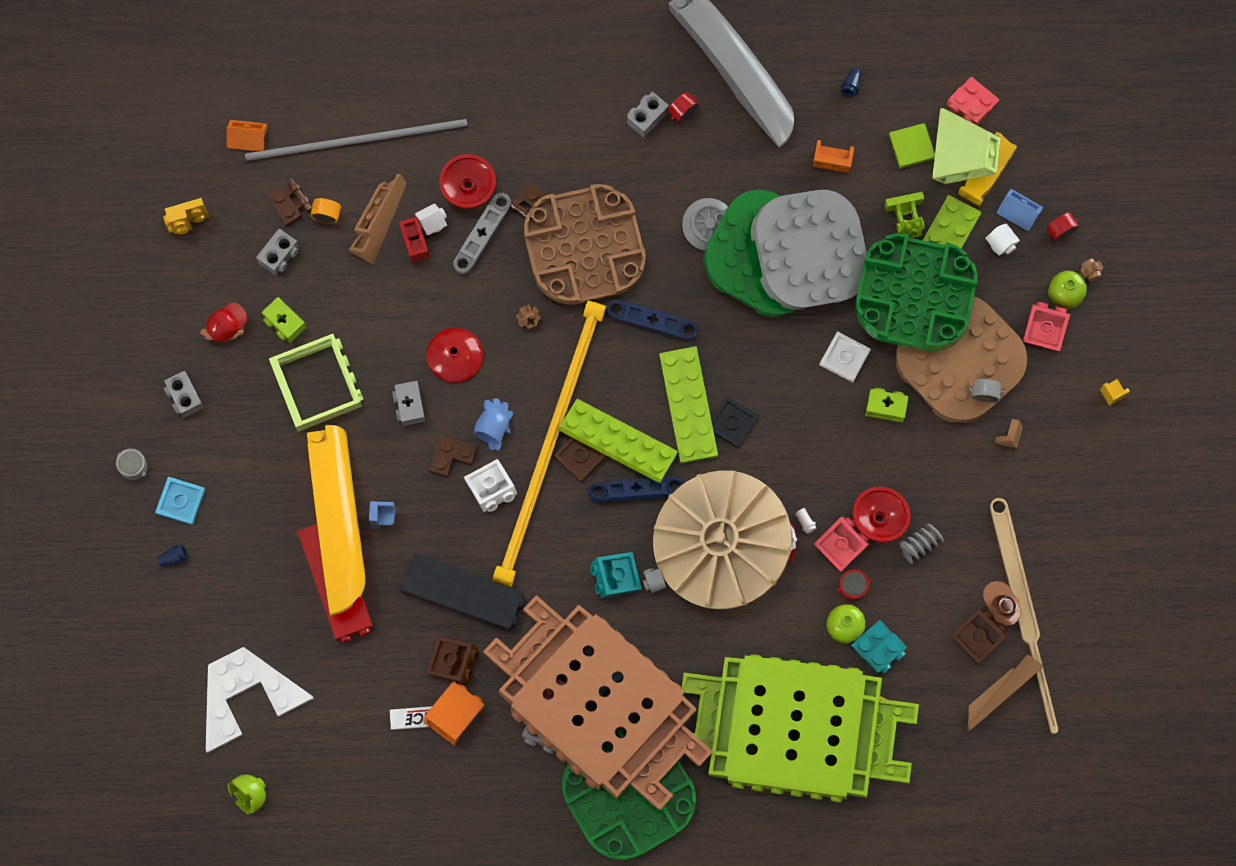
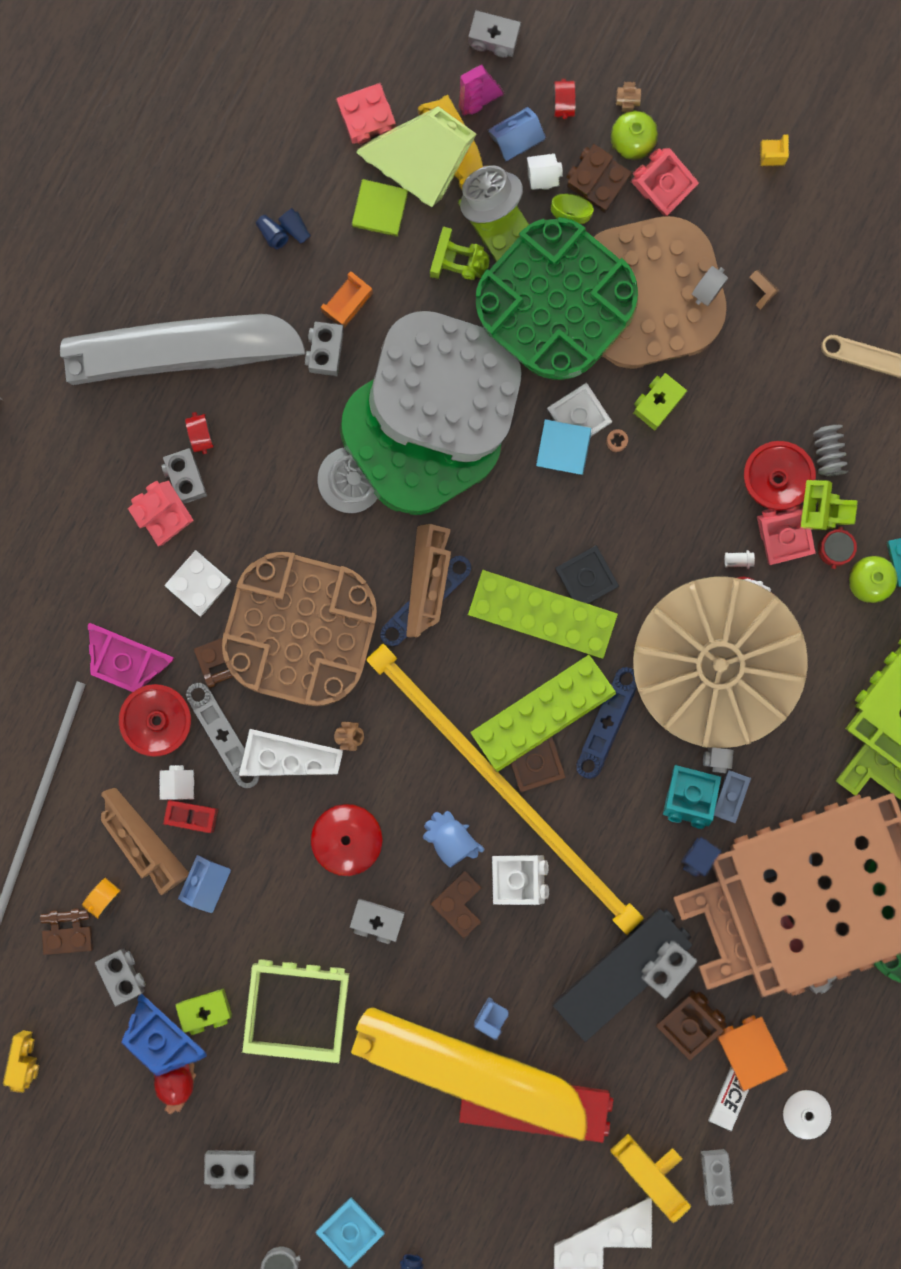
camera: 65 degrees left, 10 degrees up
none -> dark pink wing [88,623,174,692]
none -> blue wing [122,994,207,1077]
none -> coral plate [128,481,194,546]
none -> white plate [164,550,232,617]
none -> medium blue panel [178,855,231,913]
none -> white wing [239,729,343,776]
none -> dark blue cone [278,208,311,244]
none -> light grey brick [305,322,344,376]
none -> medium nougat wedge [406,524,451,638]
none -> dark pink wing [459,65,504,115]
none -> light grey wheel [460,166,523,223]
none -> light grey brick [468,11,521,57]
none -> medium azure tile [536,420,592,475]
none -> lime piece [551,194,593,225]
none -> reddish brown plate [566,144,632,212]
none -> nougat bush [606,429,628,452]
none -> yellow piece [610,1133,691,1223]
none -> light grey brick [641,941,697,998]
none -> dark blue arch [681,837,721,877]
none -> light grey brick [700,1149,733,1206]
none -> sand blue plate [714,770,751,823]
none -> white dish [783,1090,831,1139]
none -> lime tile [801,480,858,530]

